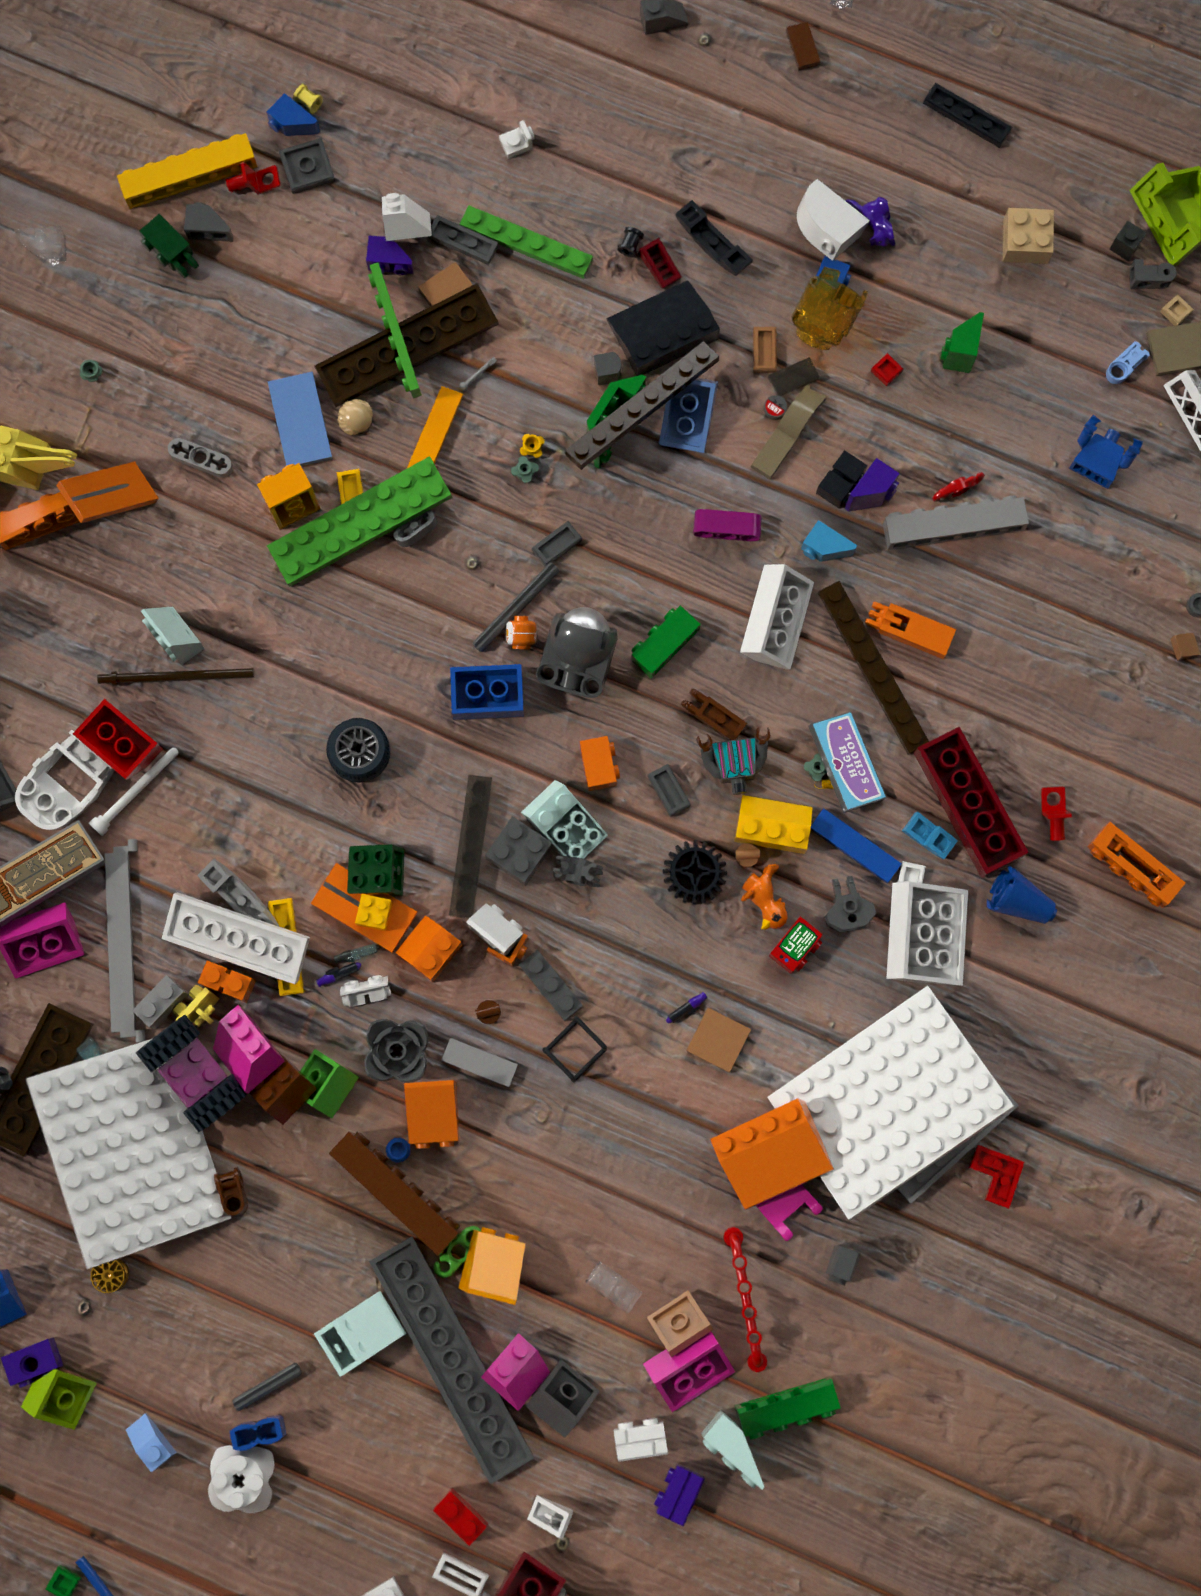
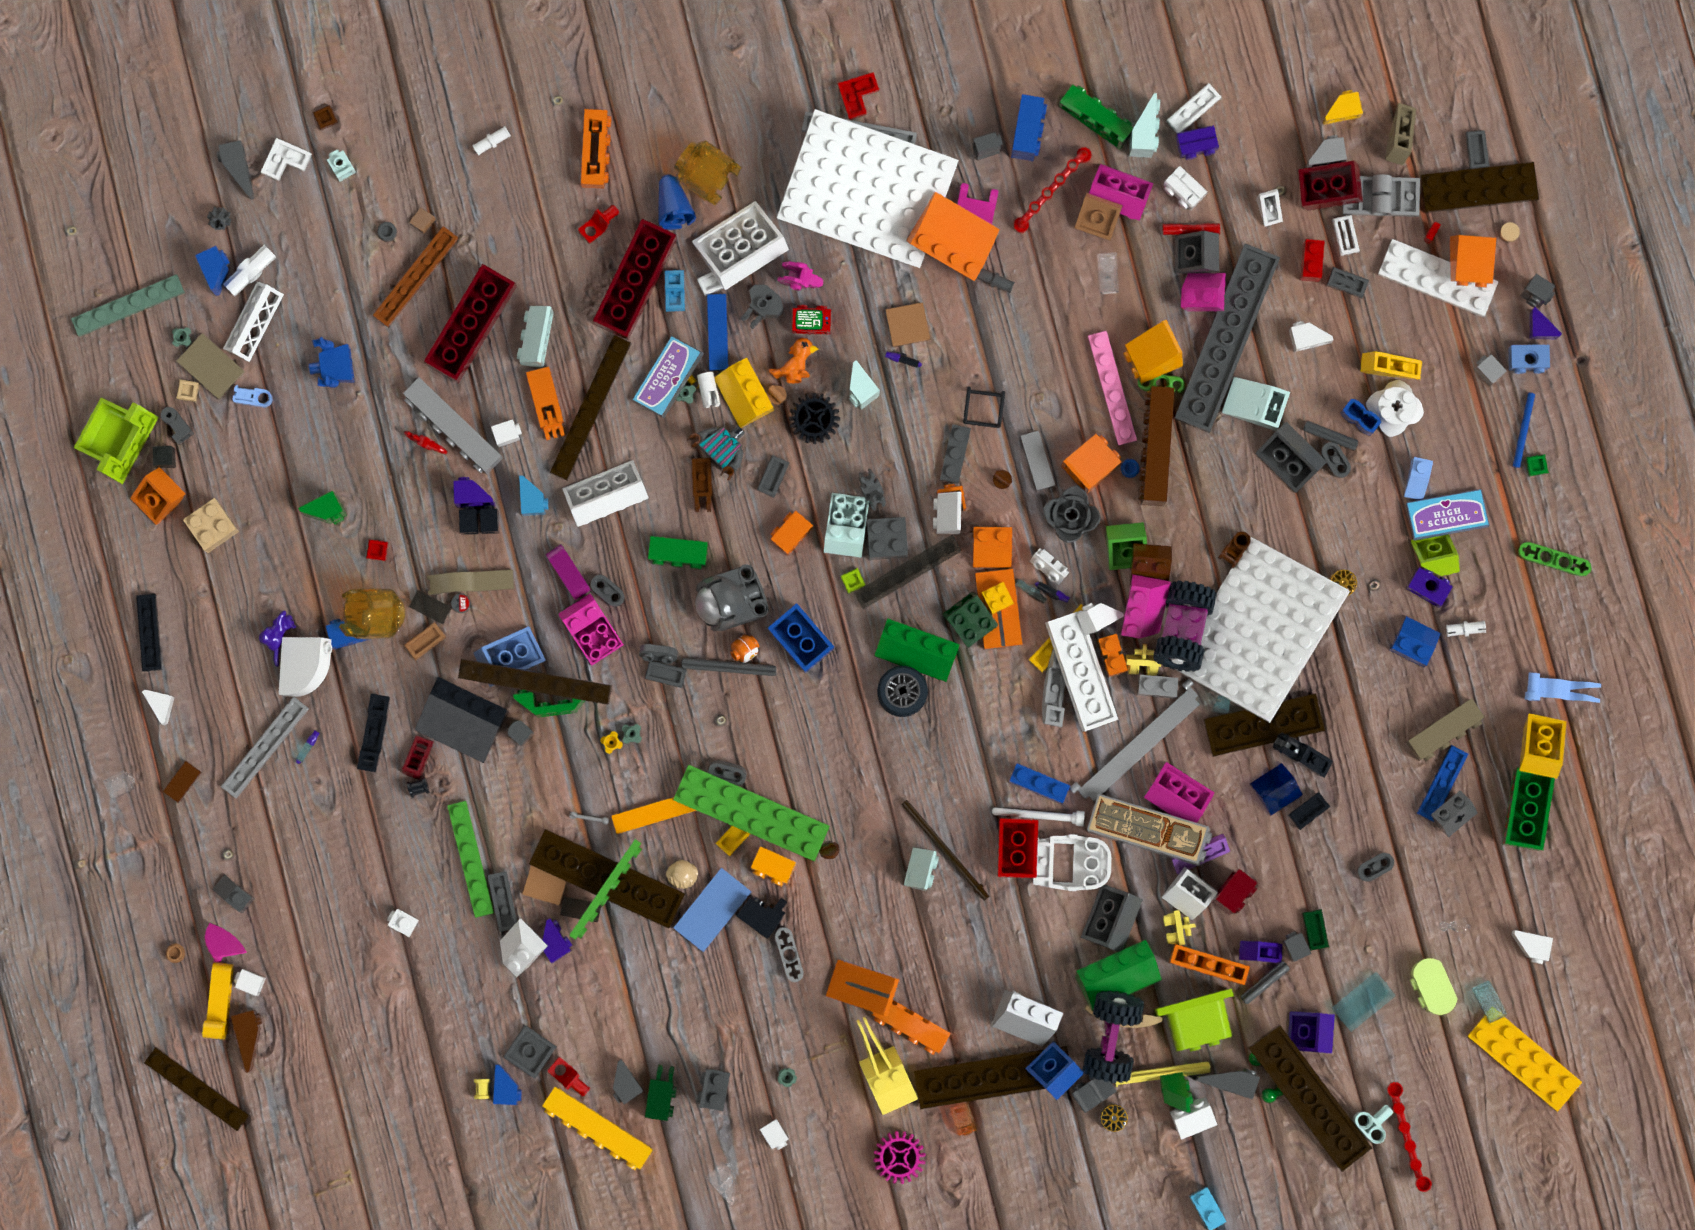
camera: 130 degrees left, 5 degrees up
none -> orange slope [130,467,186,525]
none -> white slope [142,690,175,726]
none -> light grey tile [221,696,309,799]
none -> piece [296,730,320,764]
none -> dark orange plate [373,226,459,328]
none -> dark red brick [424,263,517,384]
none -> white brick [491,419,522,447]
none -> light aqua slope [517,306,554,368]
none -> dark pink slope [558,593,624,666]
none -> clear smoke tile [560,896,601,923]
none -> dark grey plate [591,575,625,607]
none -> dark grey plate [639,644,678,664]
none -> clear yellow piece [674,140,742,205]
none -> dark grey bracket [696,1069,730,1111]
none -> white hinge [697,372,720,408]
none -> black hinge [737,897,788,939]
none -> white brick [760,1119,789,1150]
none -> dark pink hinge [777,261,824,291]
none -> reddish brown piece [819,842,840,859]
none -> lime tile [840,568,866,594]
none -> light aqua slope [849,360,880,410]
none -> green slope [874,618,960,682]
none -> dark grey pin [976,268,1015,293]
none -> blue brick [1009,763,1070,805]
none -> blue brick [1011,94,1047,161]
none -> white slope [1076,603,1124,635]
none -> bright pink plate [1088,331,1137,446]
none -> red piece [1162,223,1220,235]
none -> white tile [1166,83,1221,133]
none -> dark grey slope [1255,421,1327,493]
none -> white slope [1289,321,1334,352]
none -> dark grey plate [1321,442,1351,478]
none -> dark grey plate [1326,267,1369,299]
none -> yellow slope [1360,351,1422,380]
none -> tile [1406,489,1490,541]

